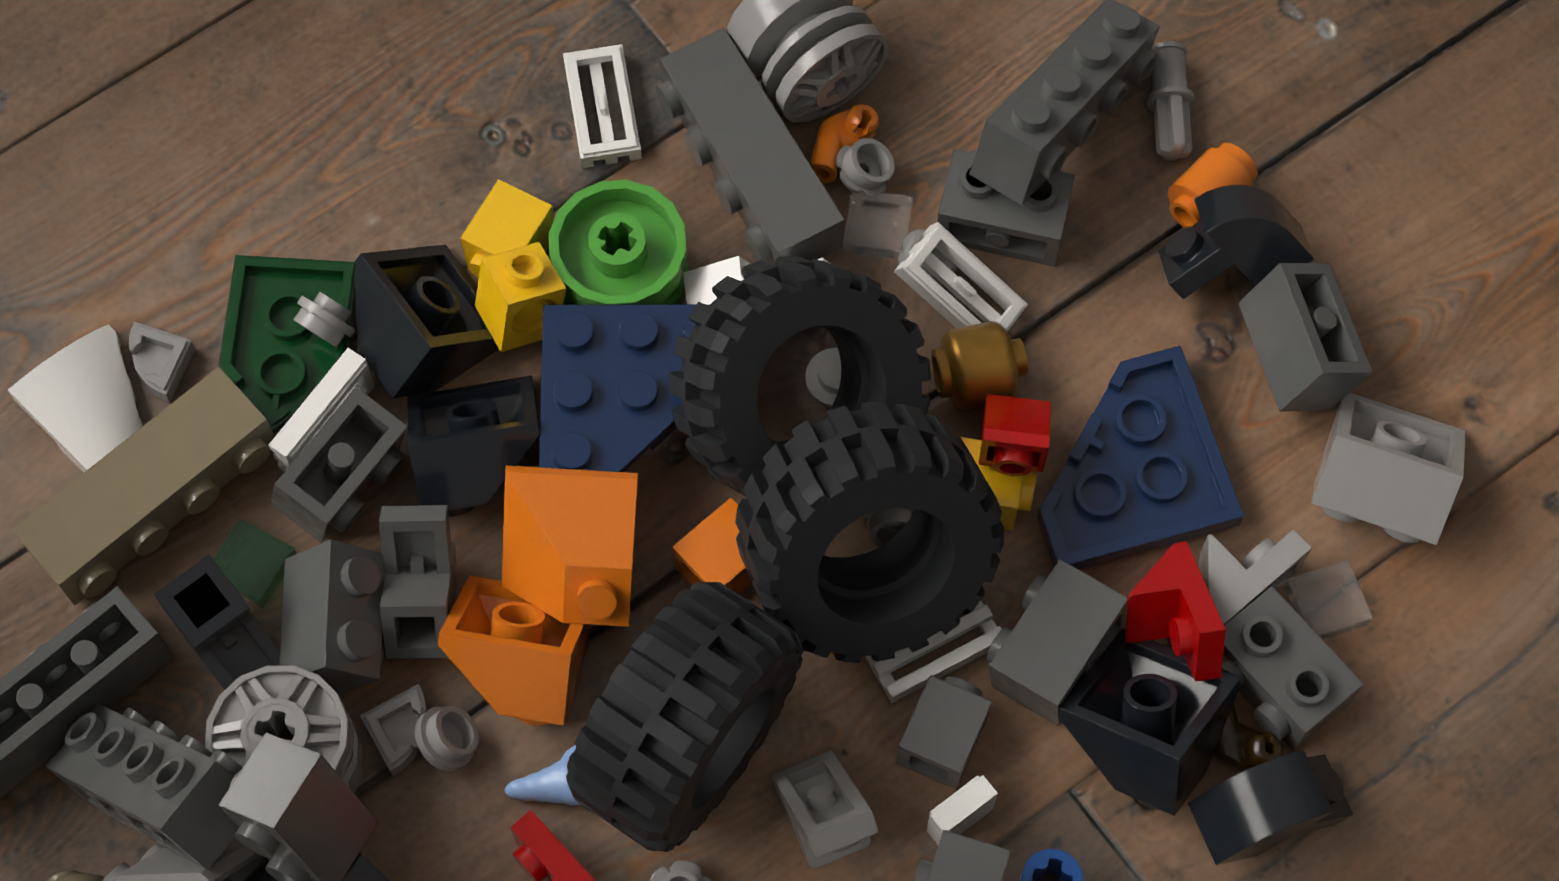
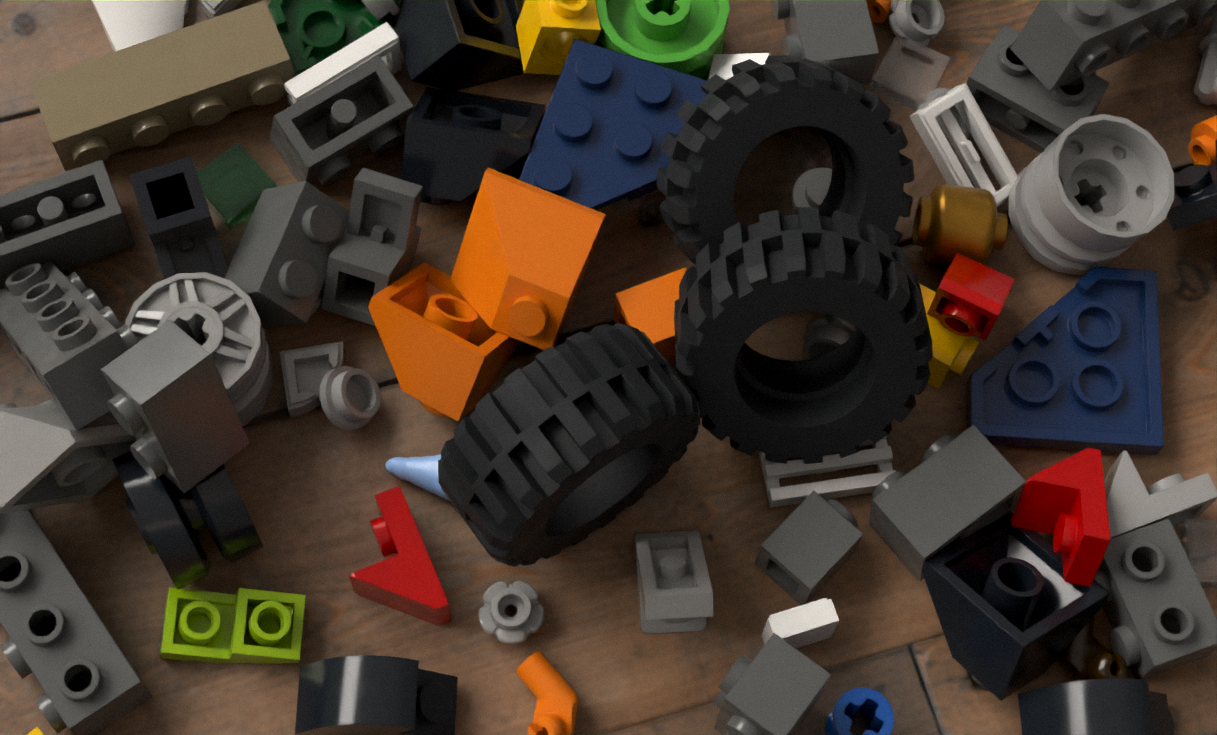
camera: 15 degrees right, 0 degrees up
none -> light grey wheel [1008,114,1174,276]

